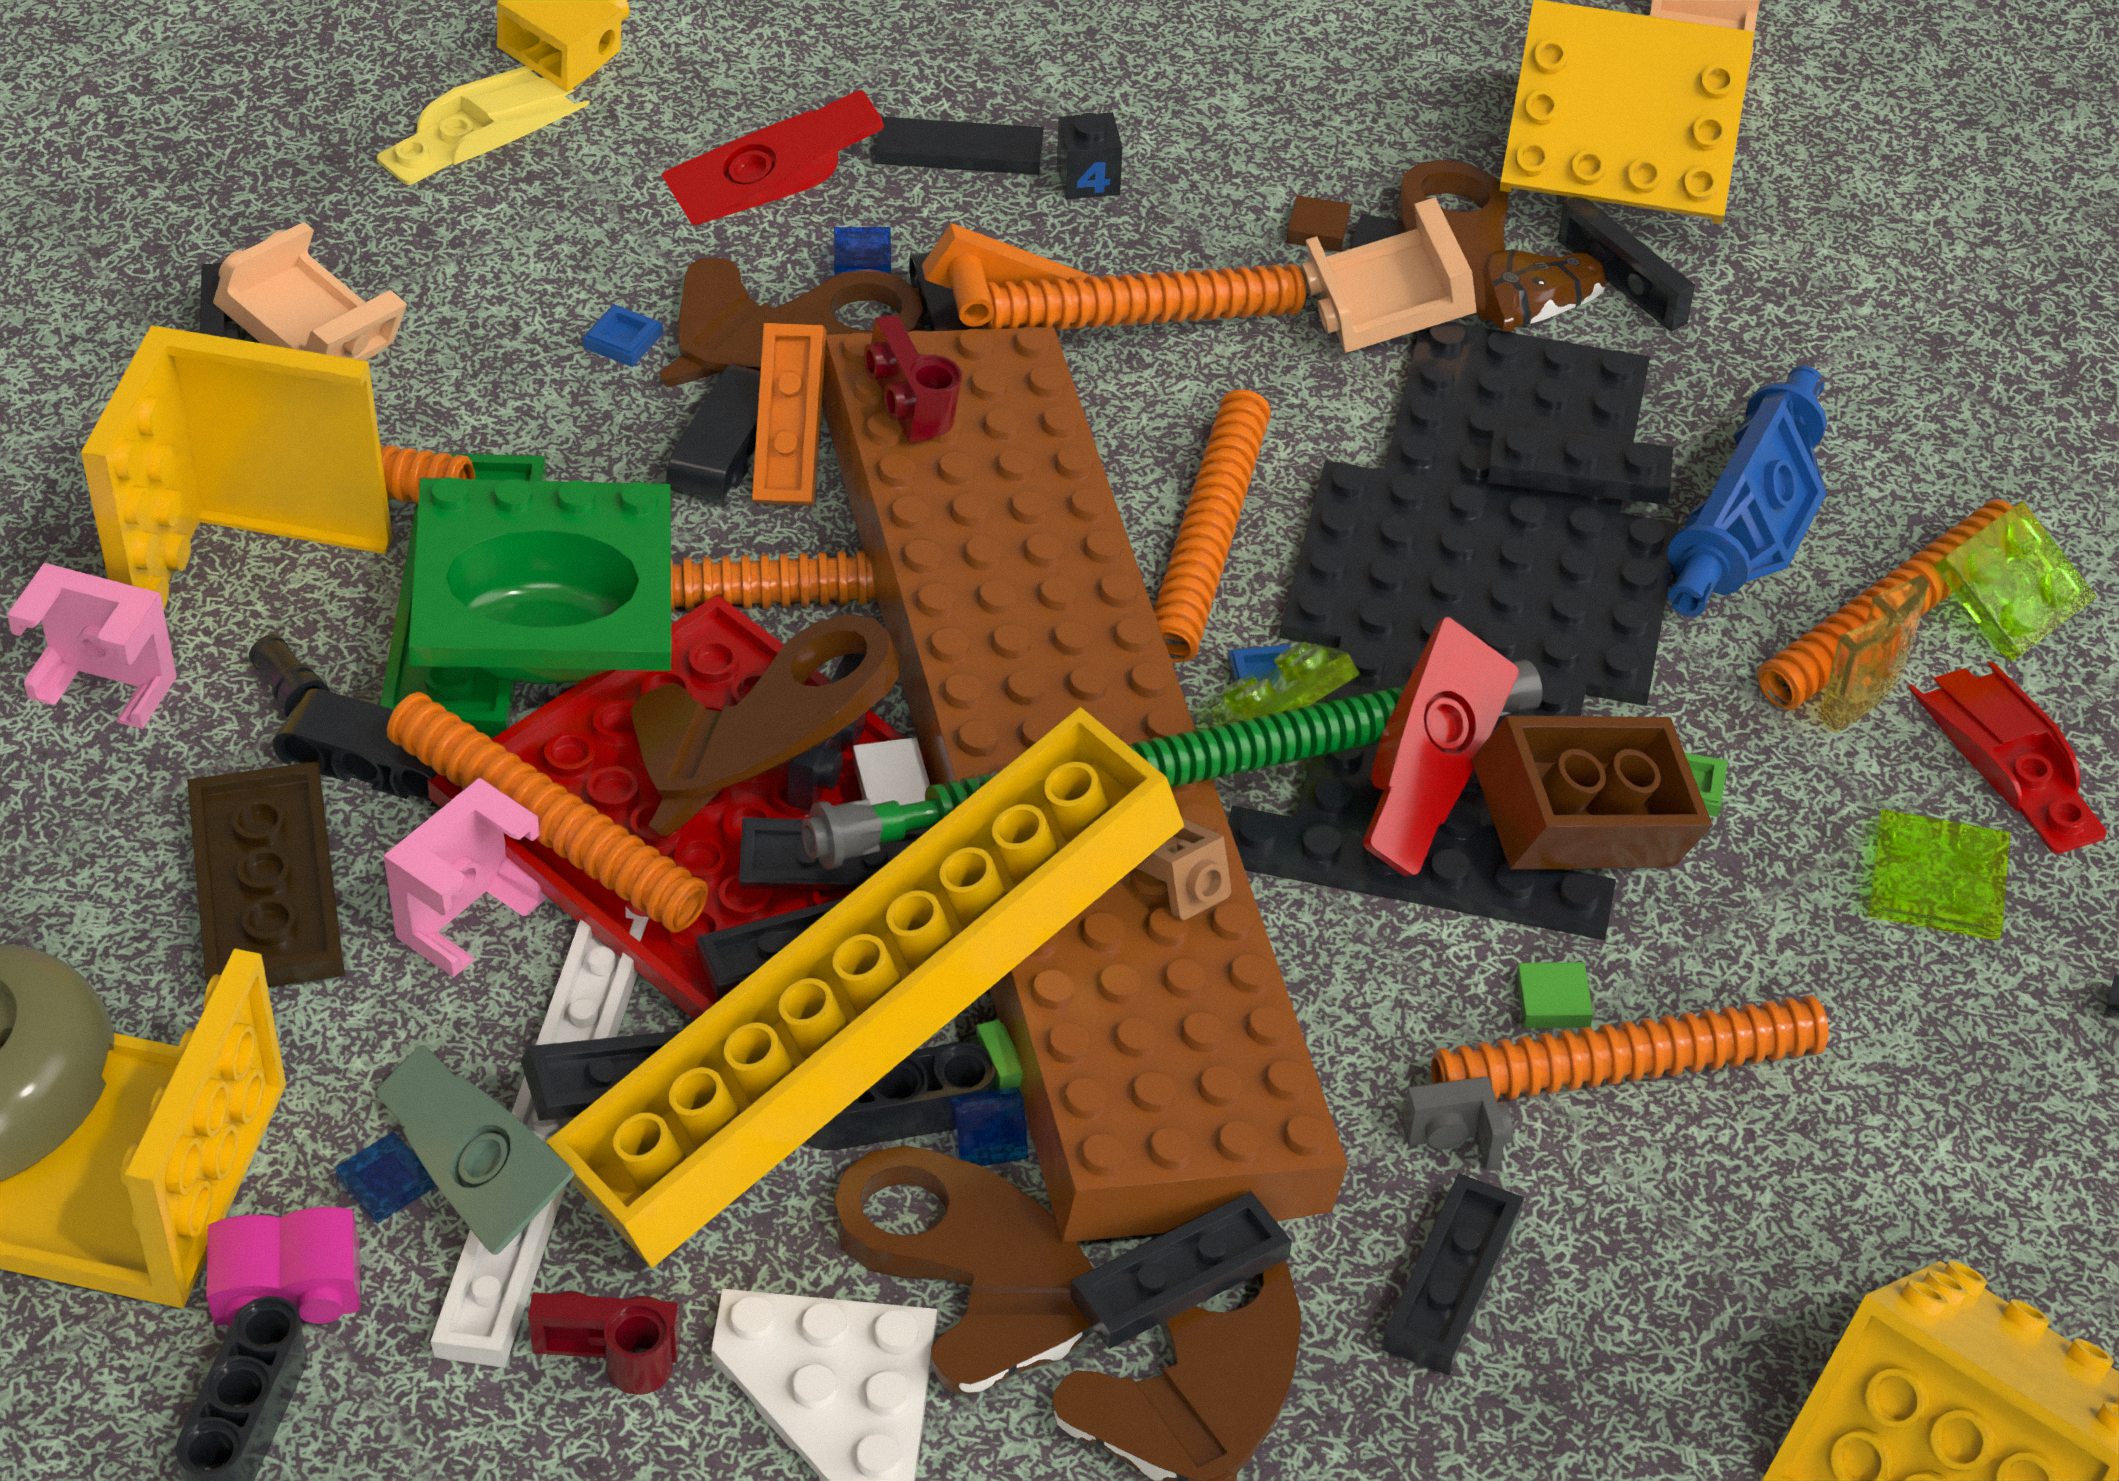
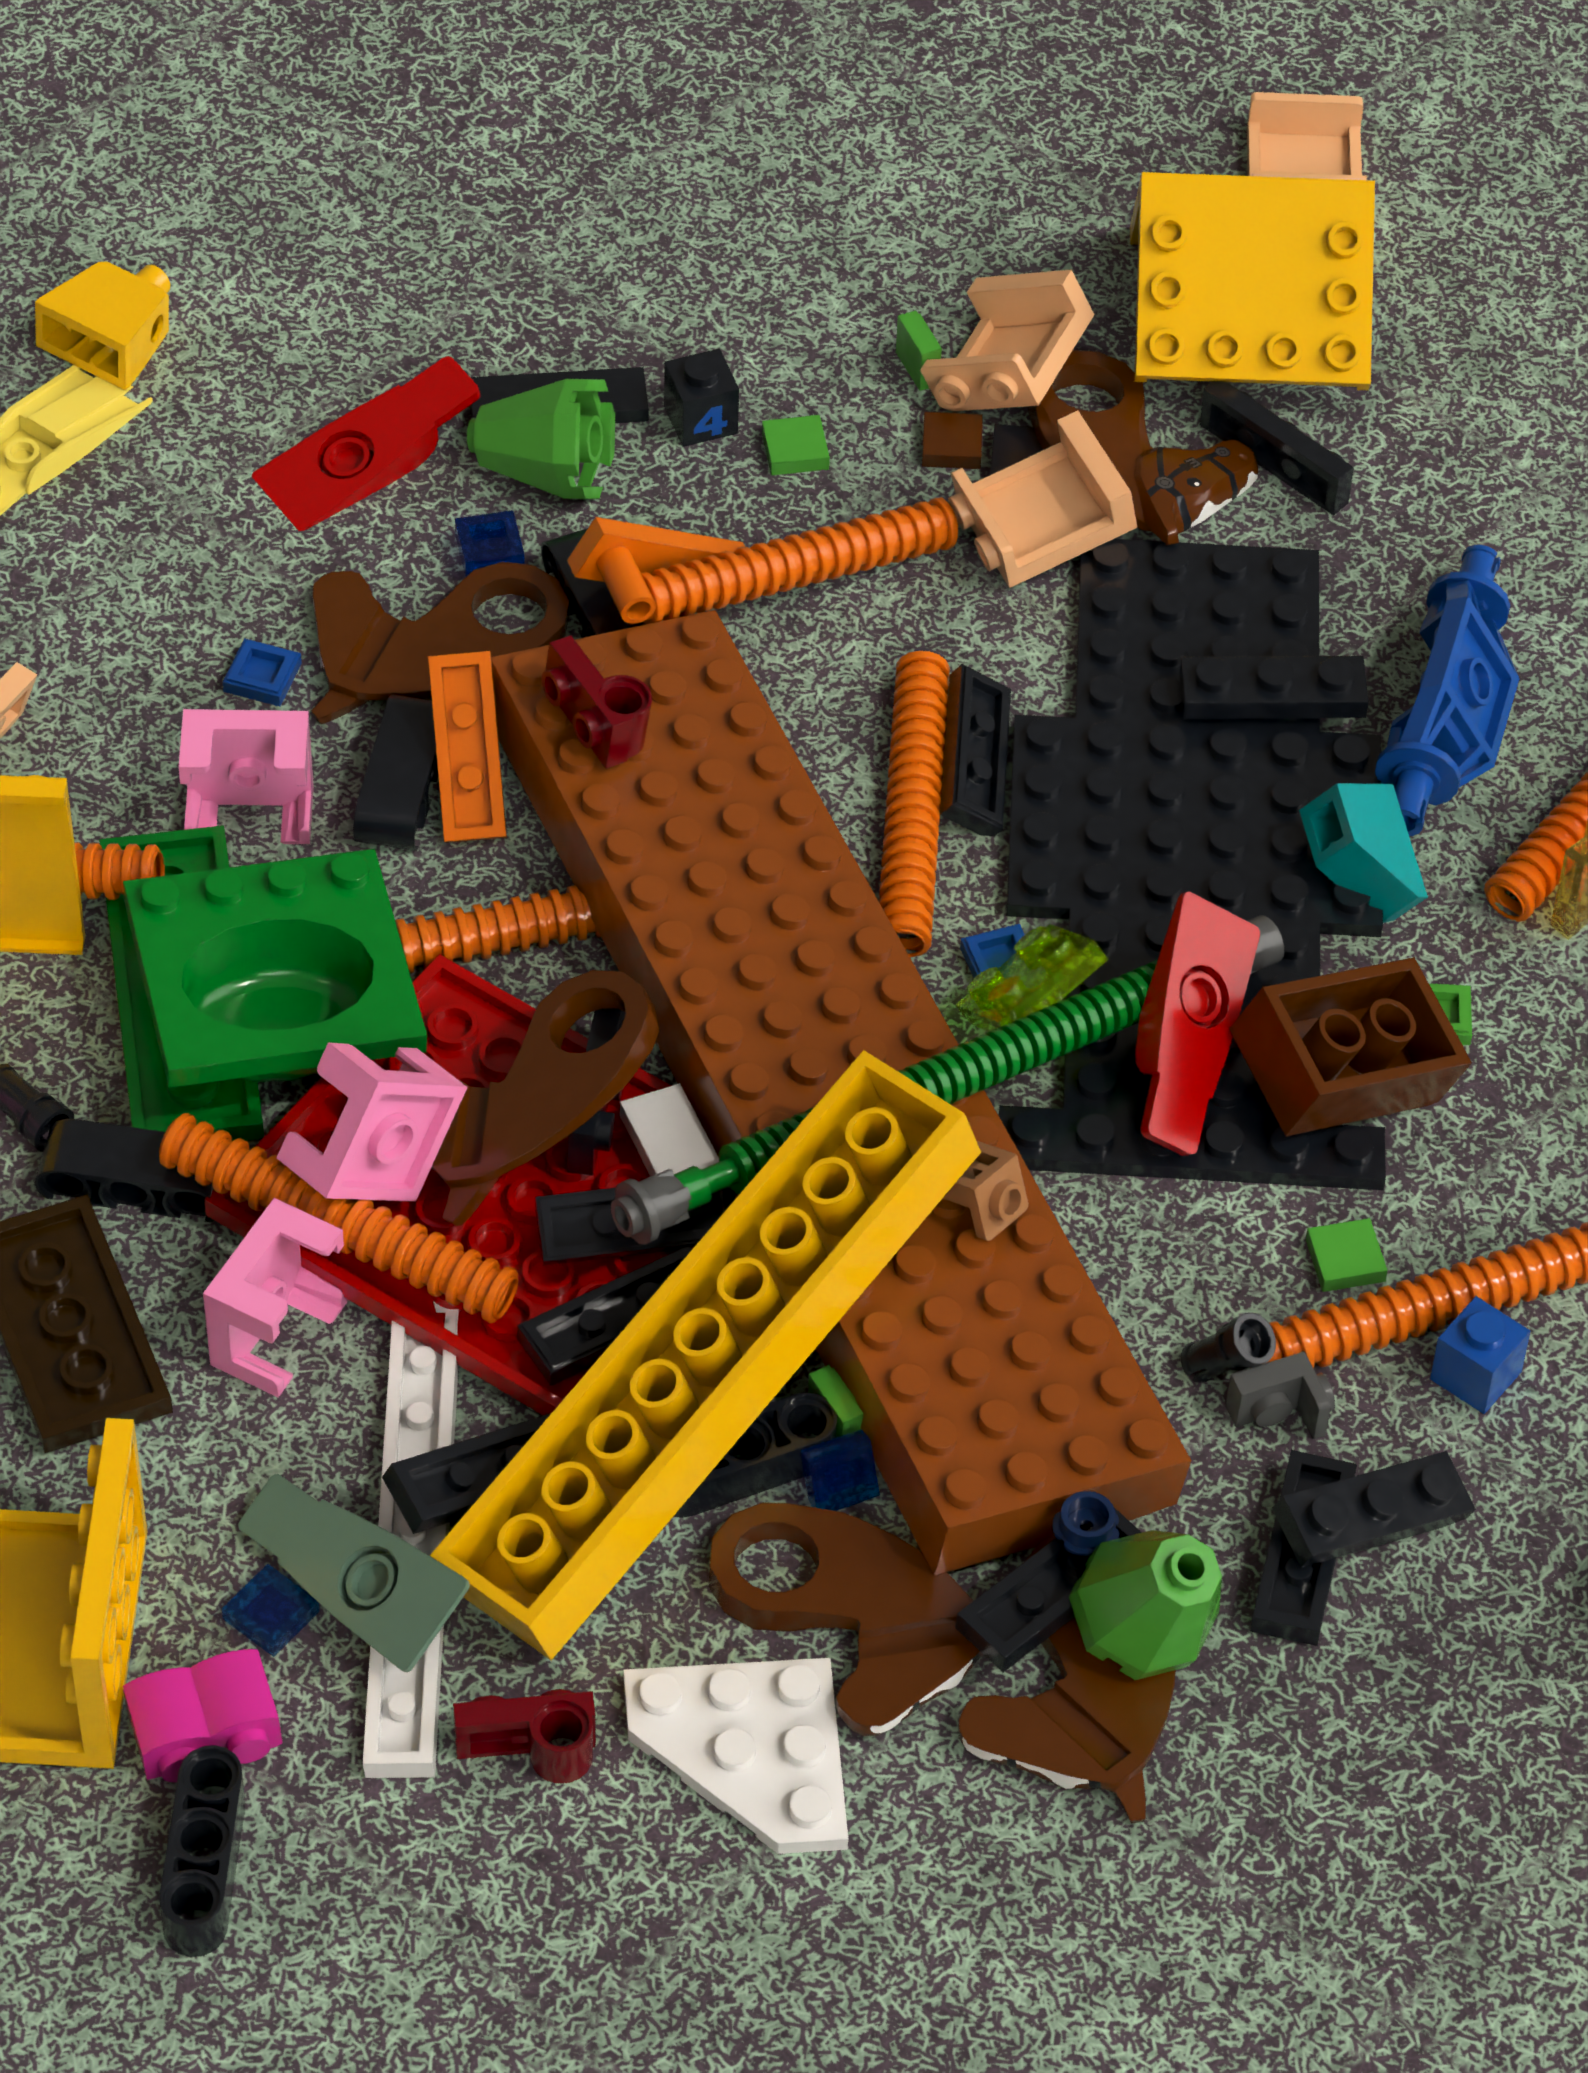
camera: 10 degrees left, 5 degrees up
none -> bright pink panel [179,709,314,844]
none -> bright pink panel [277,1042,468,1201]
none -> bright green cone [467,379,615,499]
none -> bright green tile [762,415,830,476]
none -> bright green tile [896,310,942,391]
none -> light nougat panel [920,270,1095,412]
none -> black tile [940,664,1011,836]
none -> dark blue plate [1052,1491,1119,1557]
none -> bright green cone [1069,1530,1222,1680]
none -> black pin [1180,1312,1276,1383]
none -> black plate [1272,1451,1476,1568]
none -> teal slope [1299,783,1428,923]
none -> blue brick [1430,1296,1531,1414]

